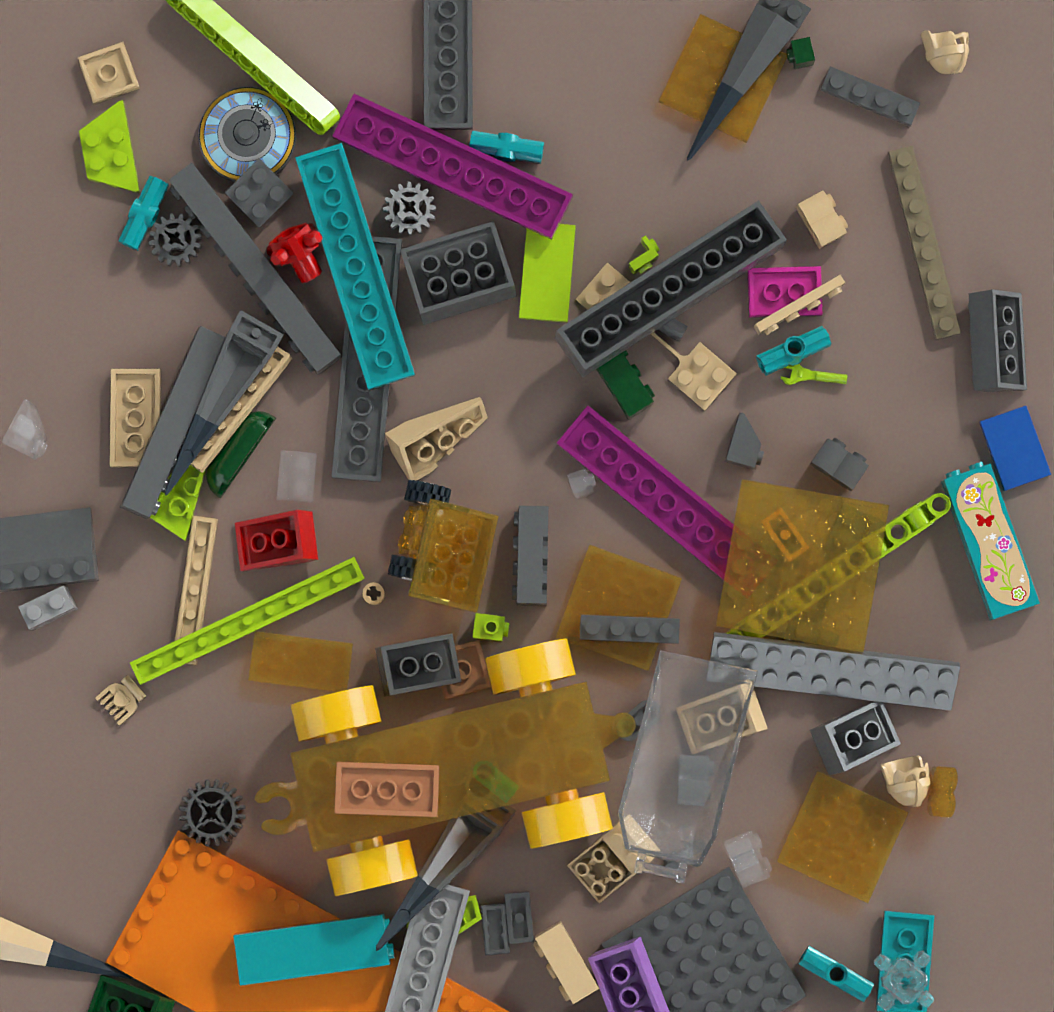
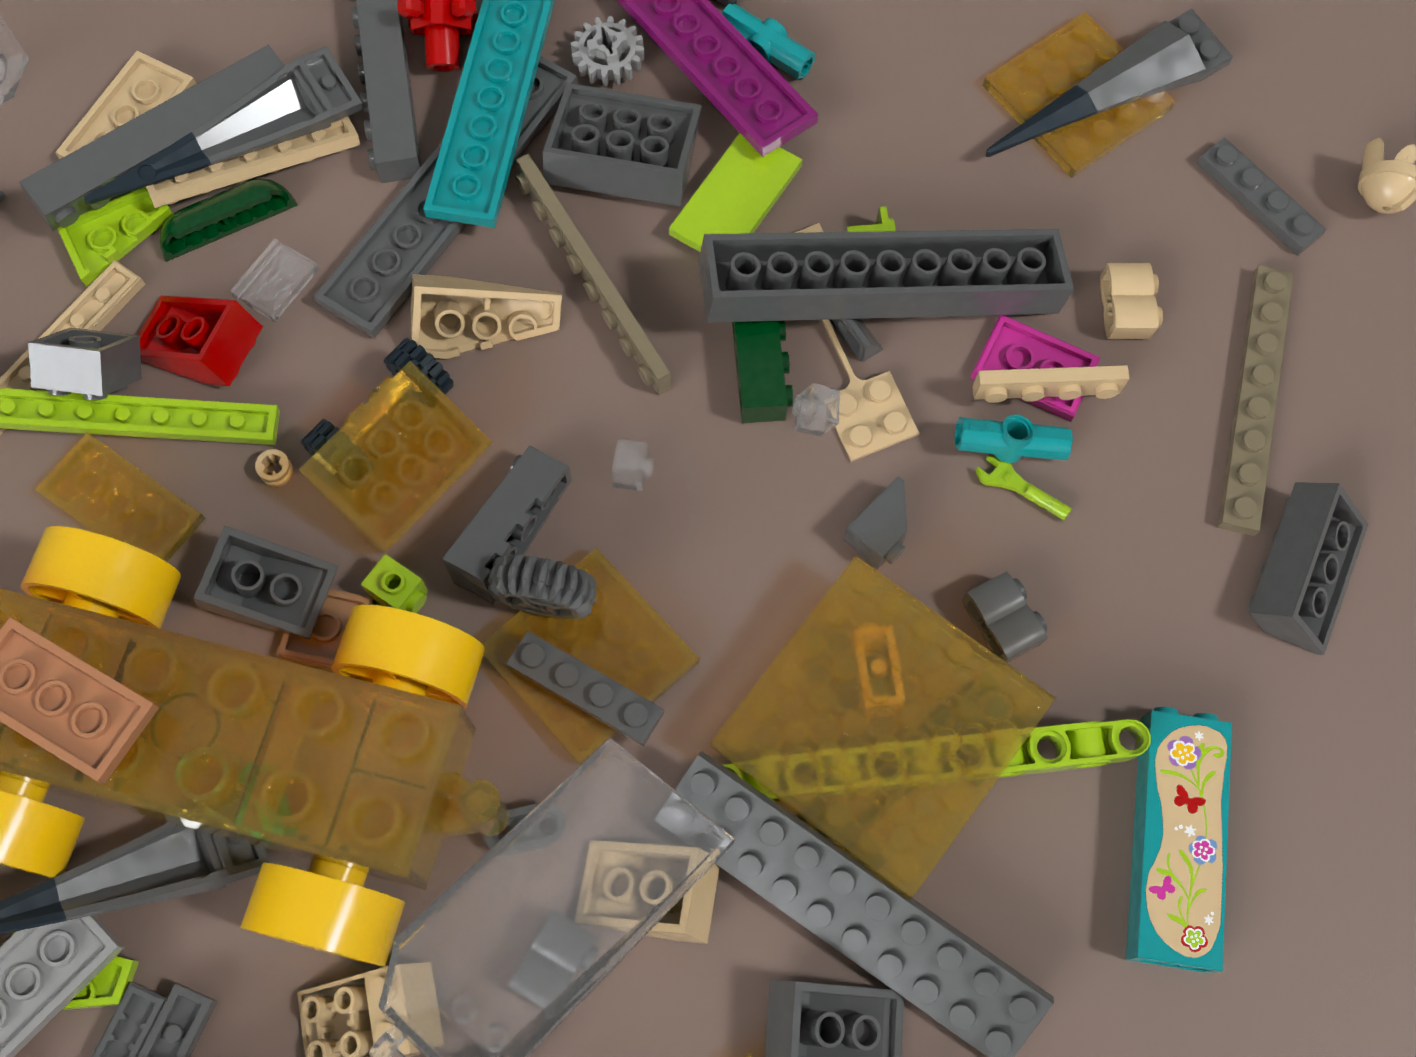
camera: 25 degrees right, 15 degrees down
magenta plate [556,405,778,599] -> none
dark green plate [786,37,815,70] -> none
blue tile [979,406,1052,491] -> none
none -> dark grey brick [28,327,142,400]
none -> dark grey gear [488,554,597,620]
none -> dark tan plate [515,154,671,395]
none -> clear plate [792,383,840,437]

